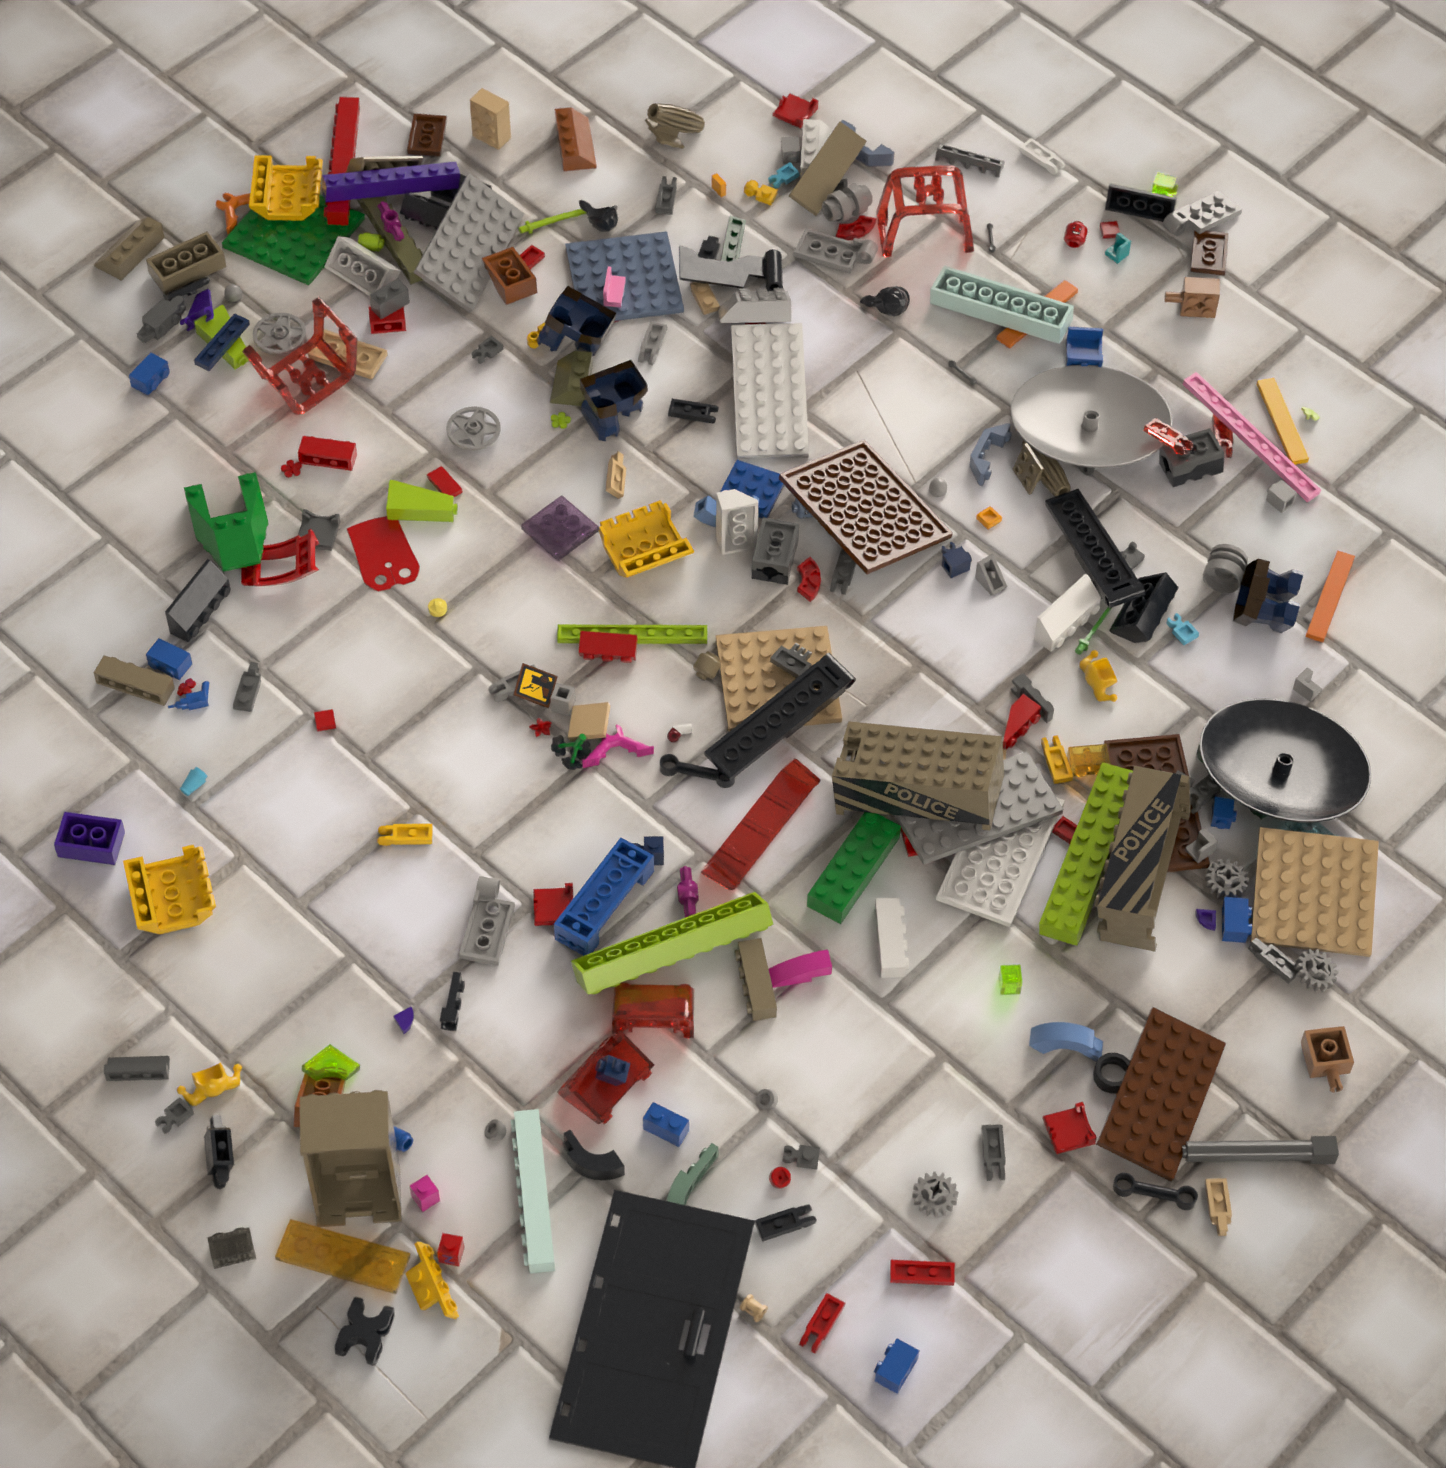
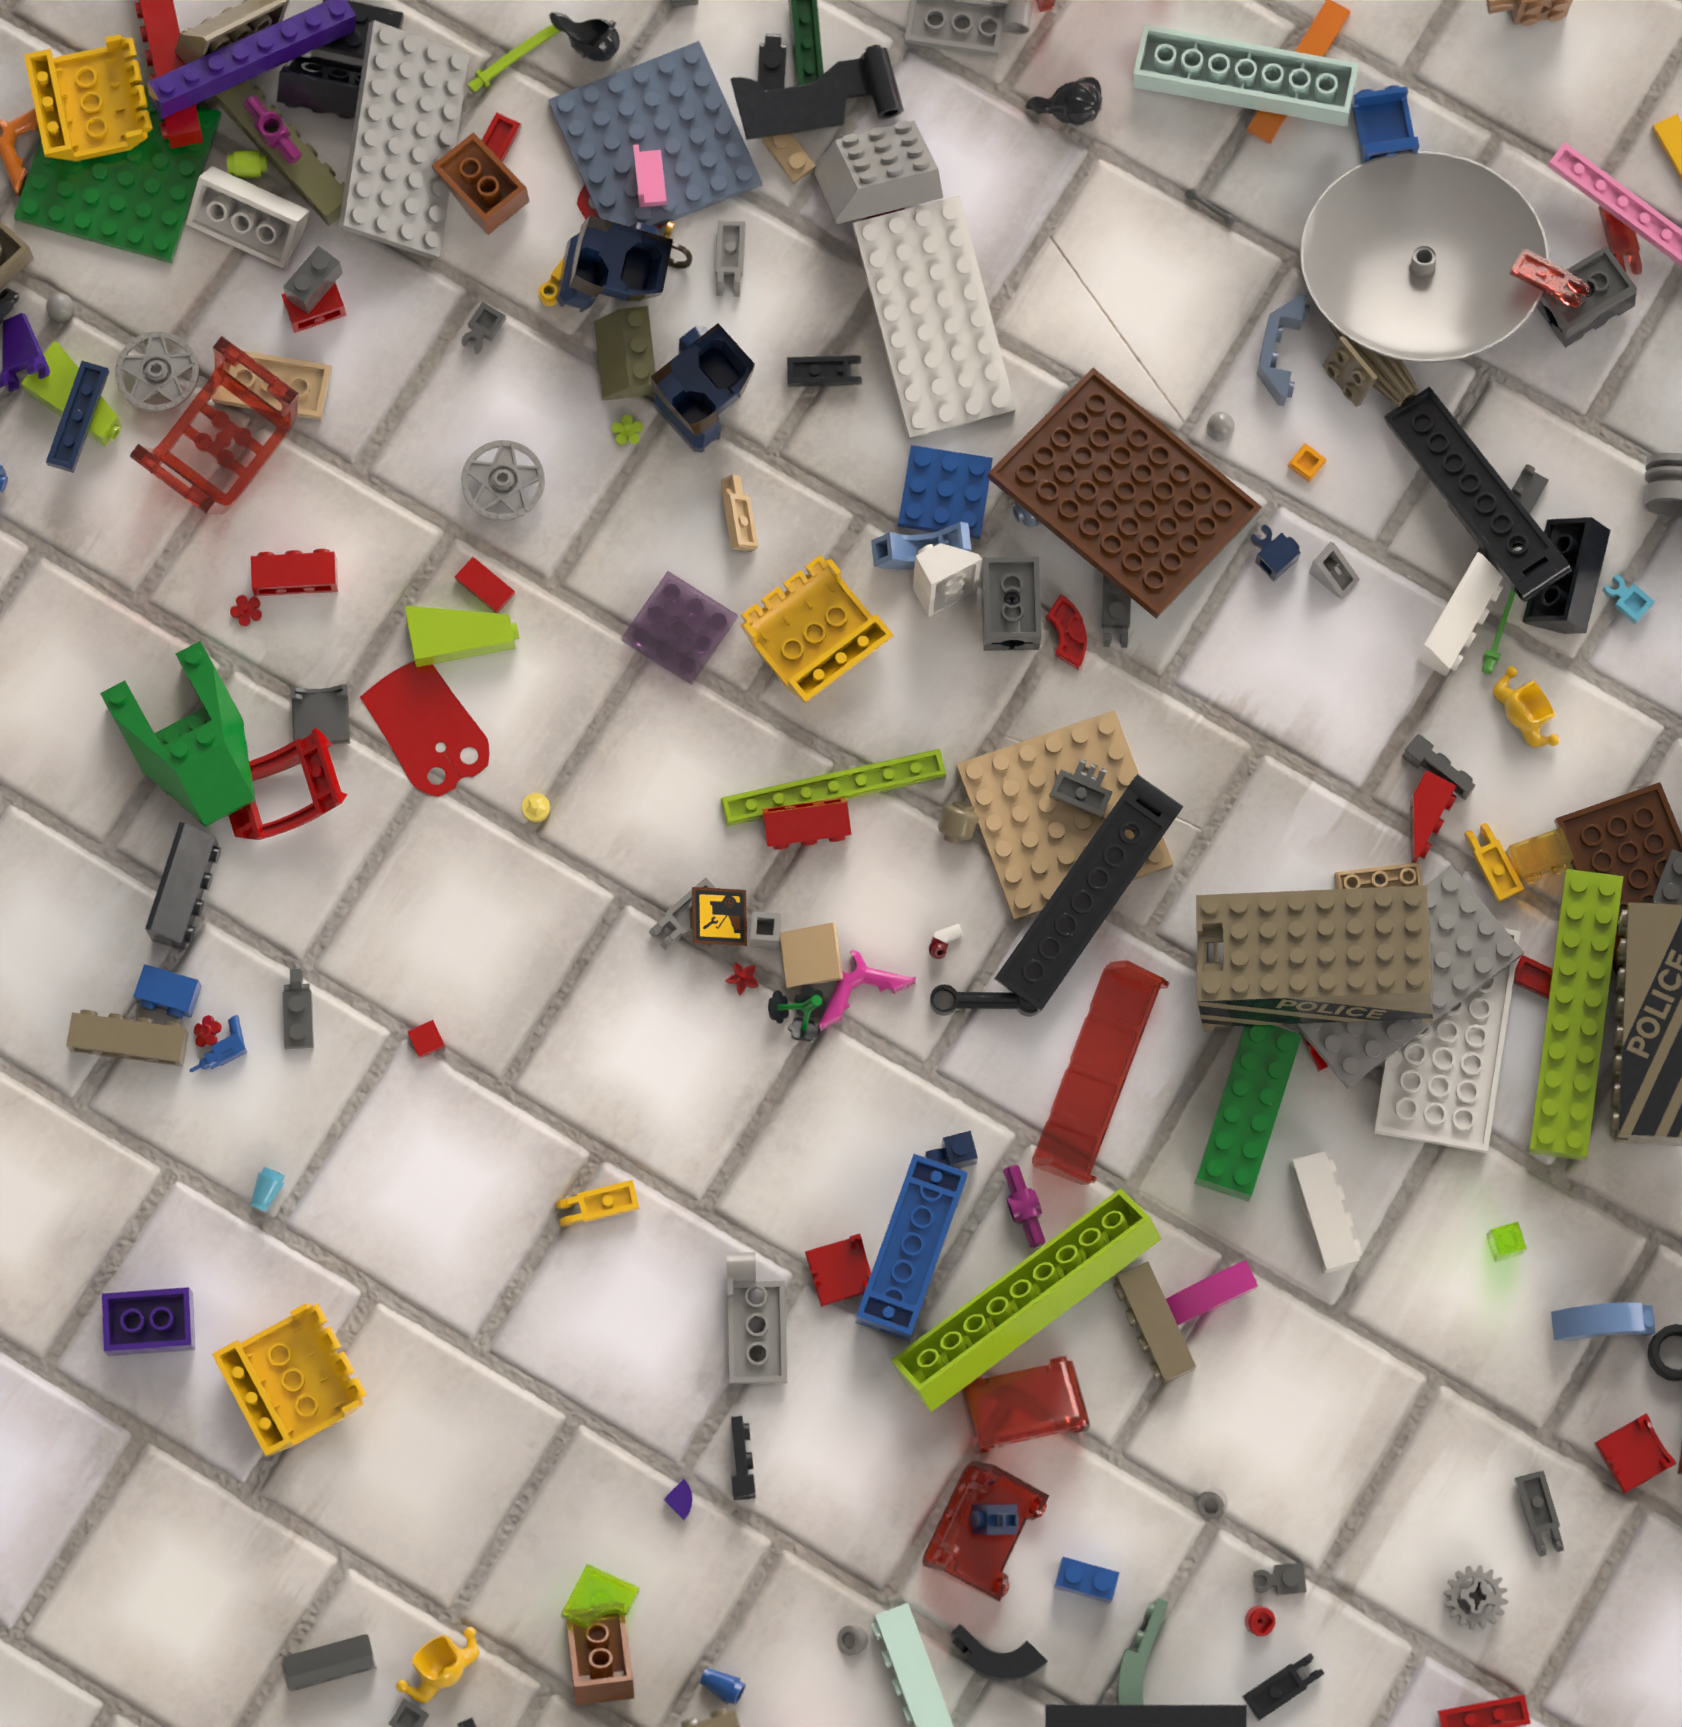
camera: 15 degrees left, 20 degrees up
none -> dark brown piece [663,221,693,269]

